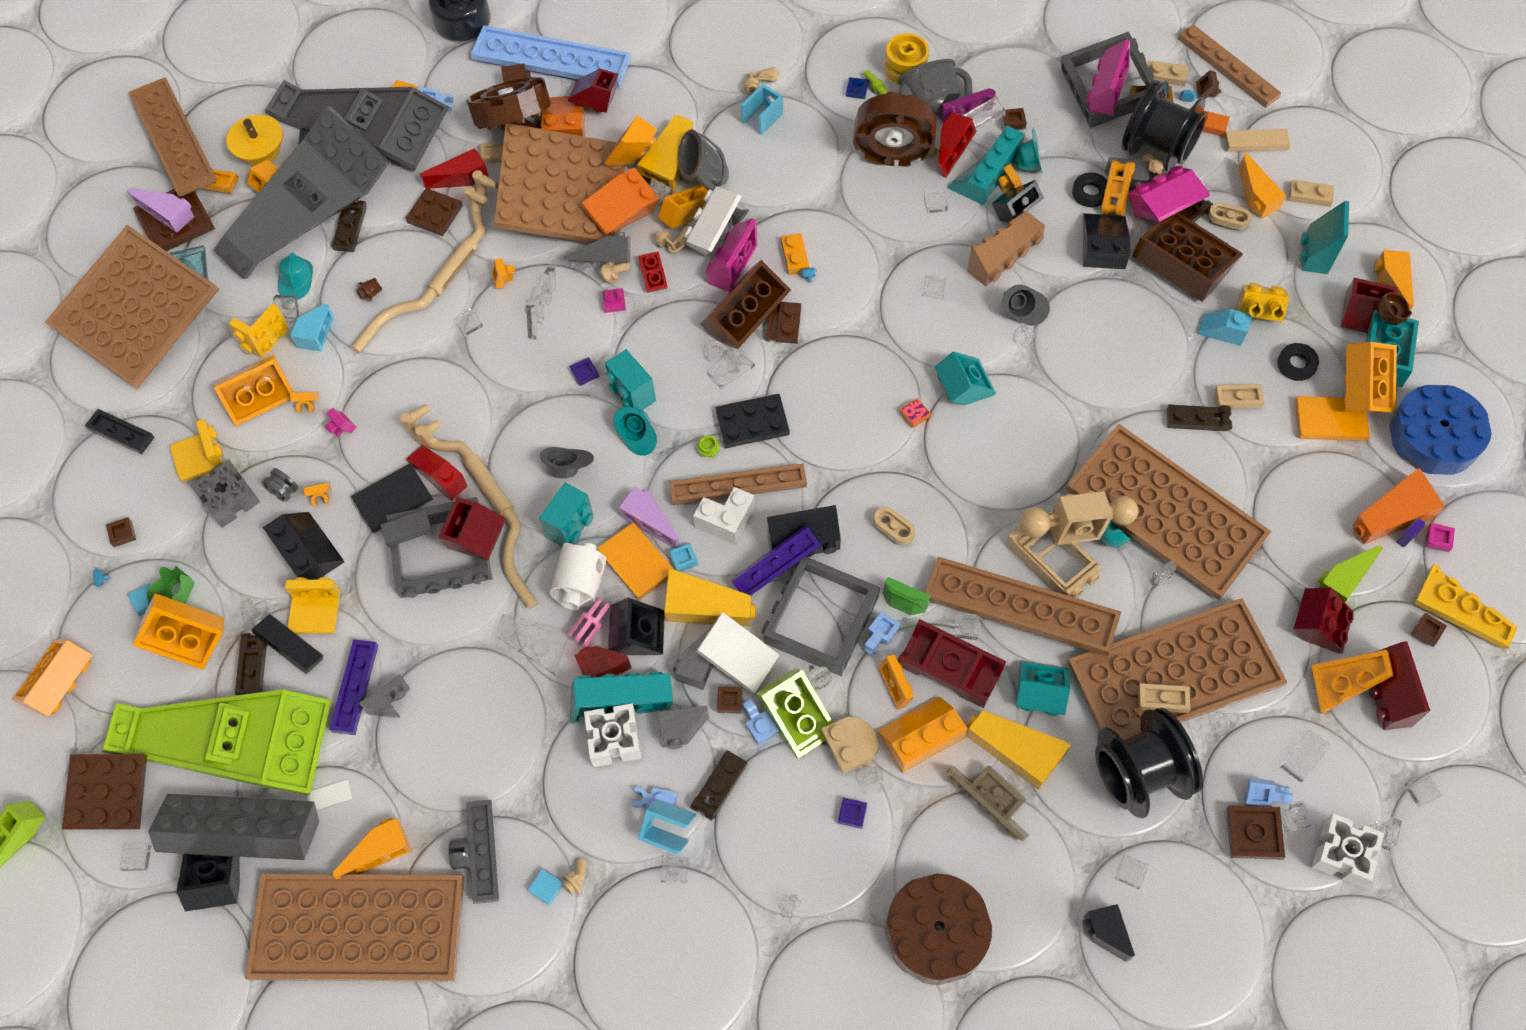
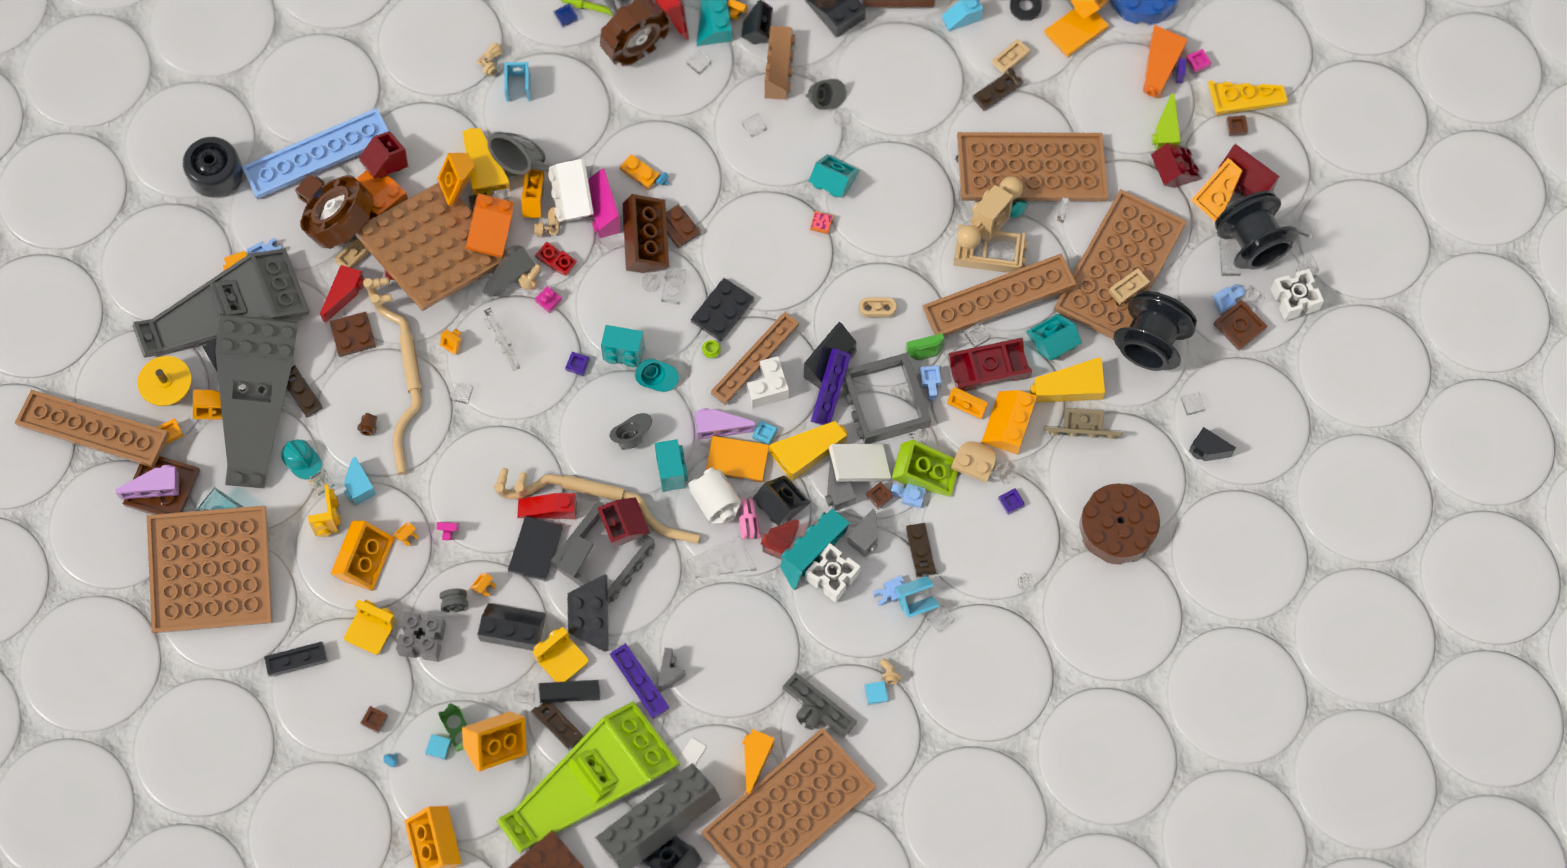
camera: 45 degrees left, 5 degrees up
none -> black wing [567,575,609,651]
none -> black wheel [1215,191,1299,270]

